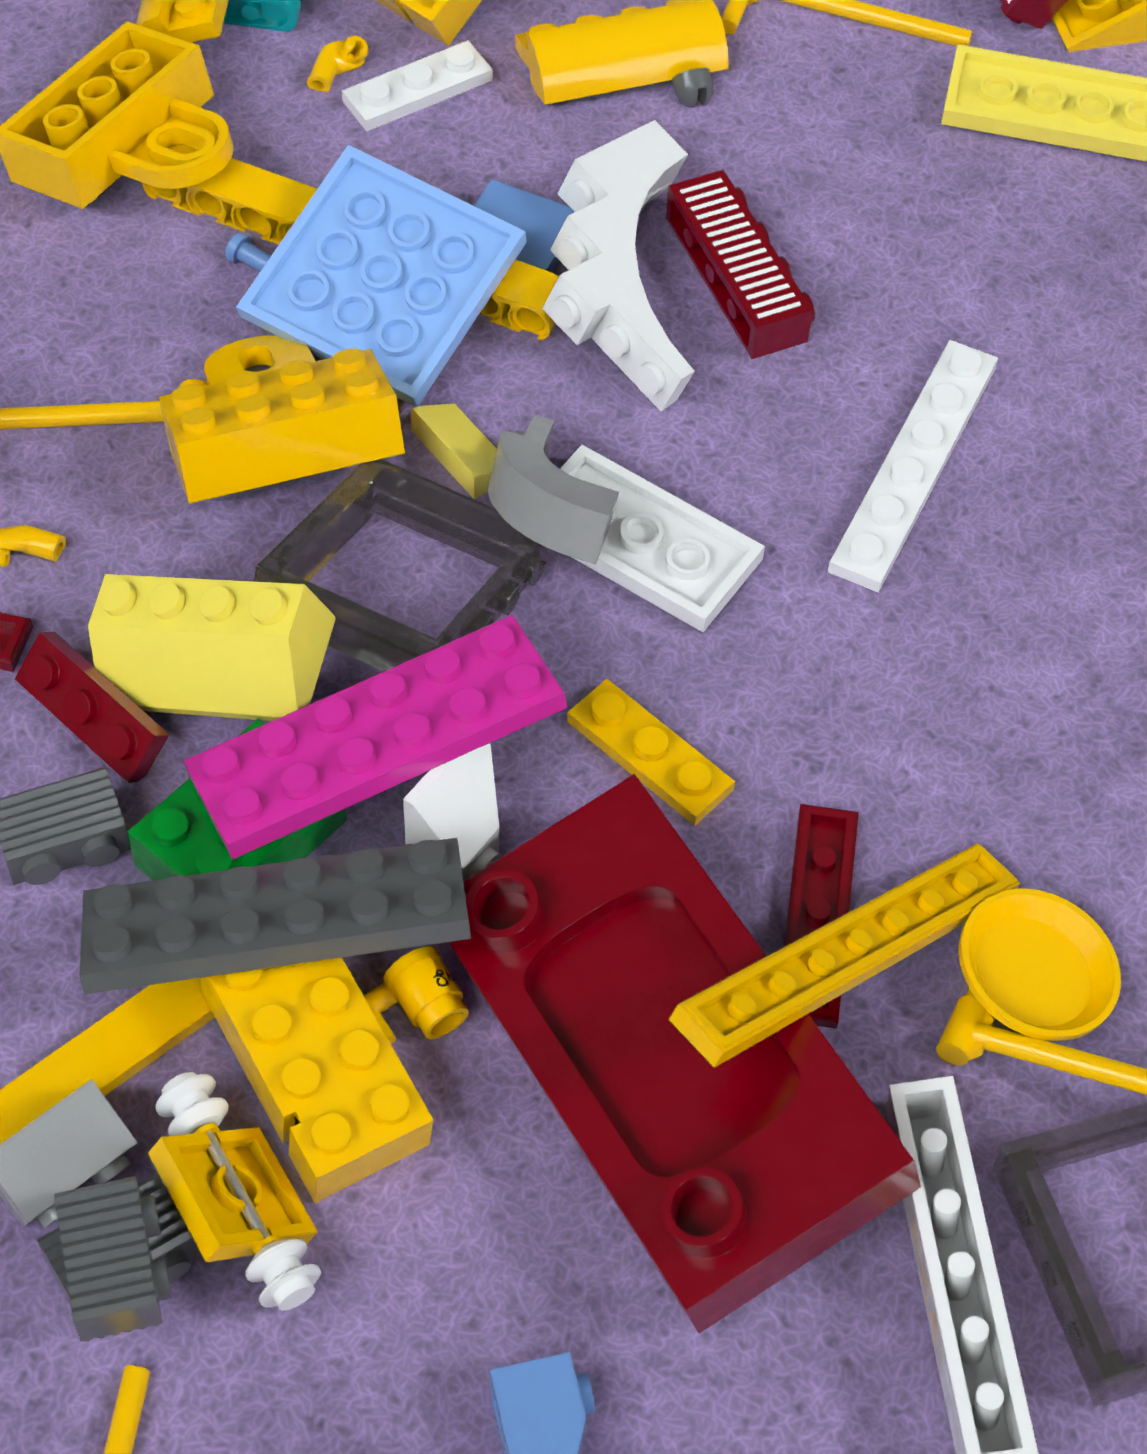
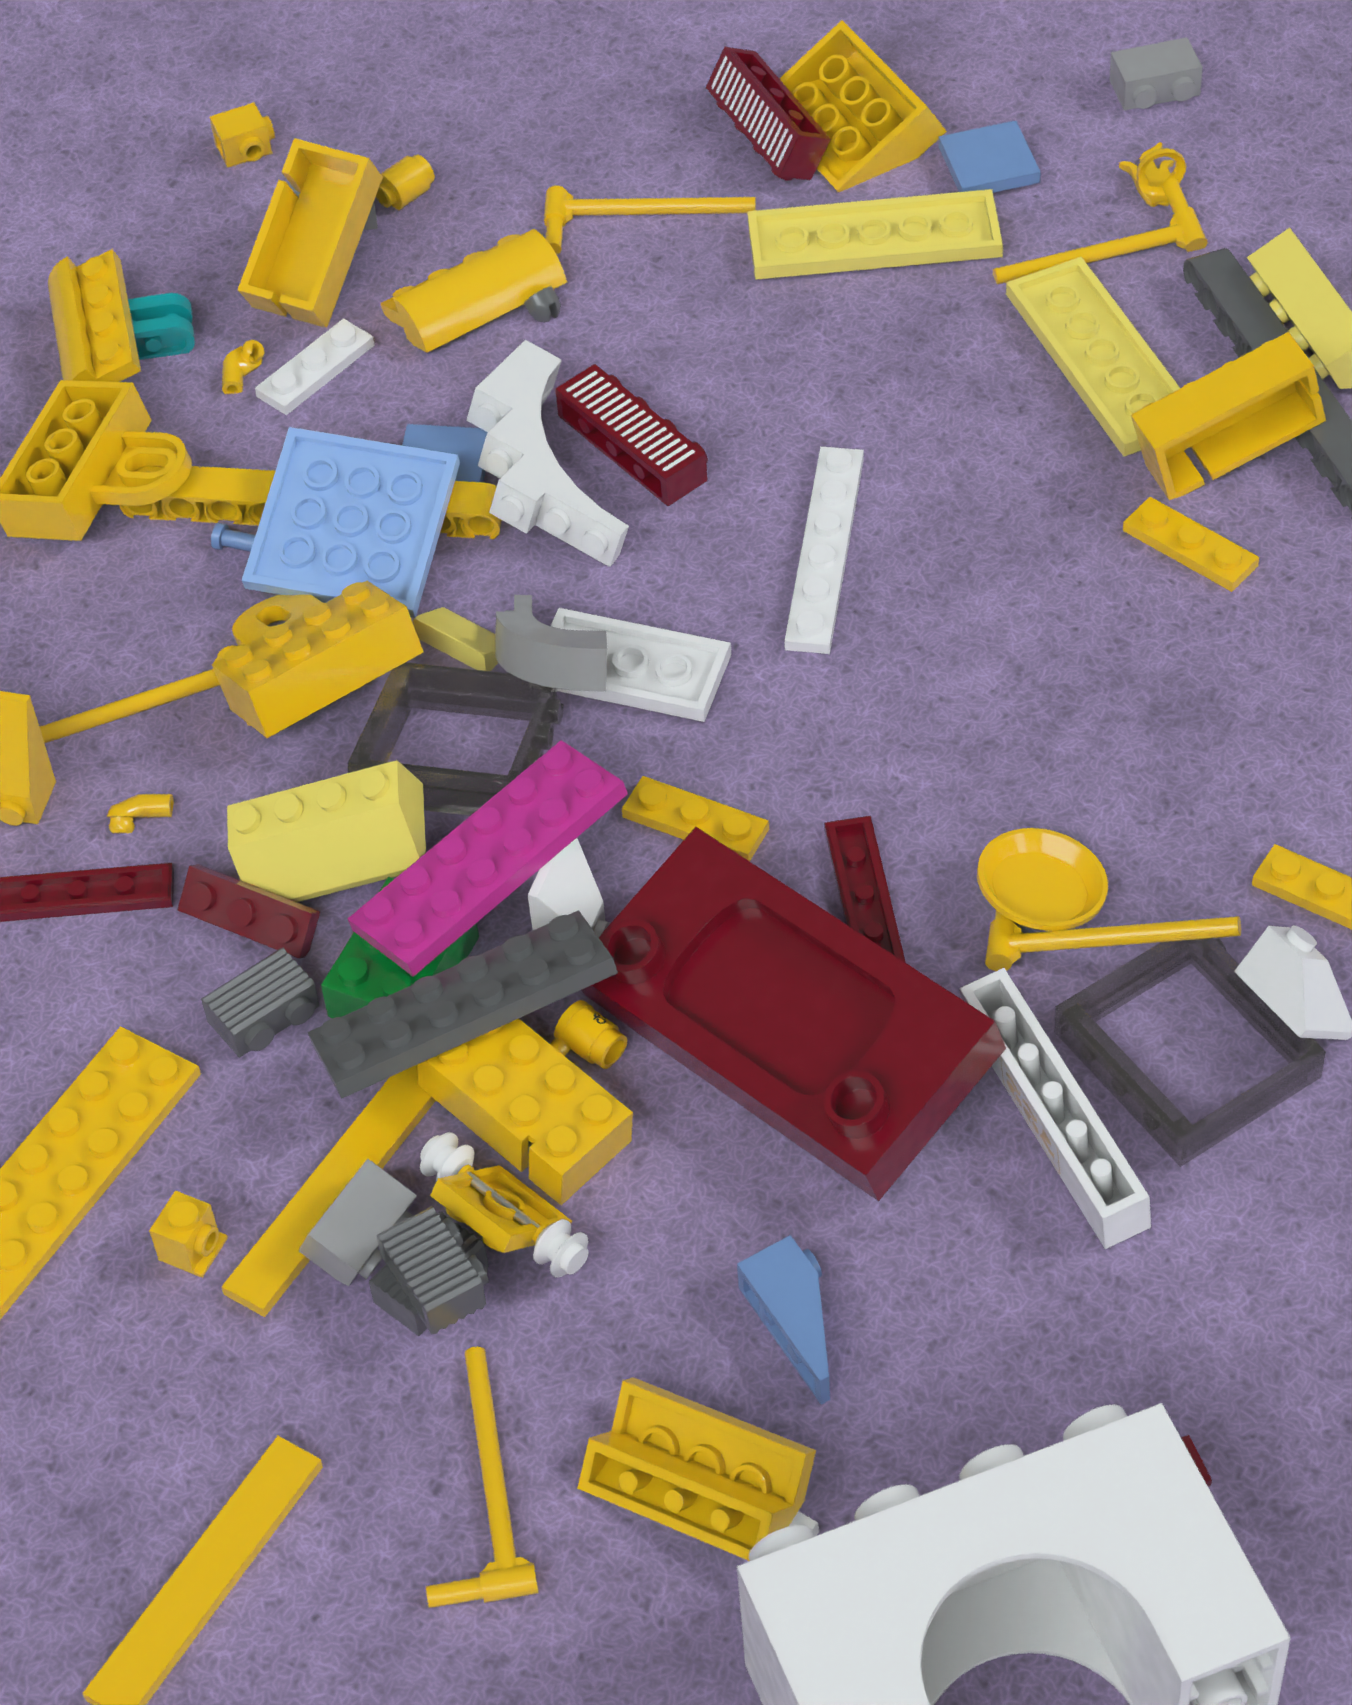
camera: 10 degrees left, 5 degrees down
yellow tile [669,843,1021,1068] -> none

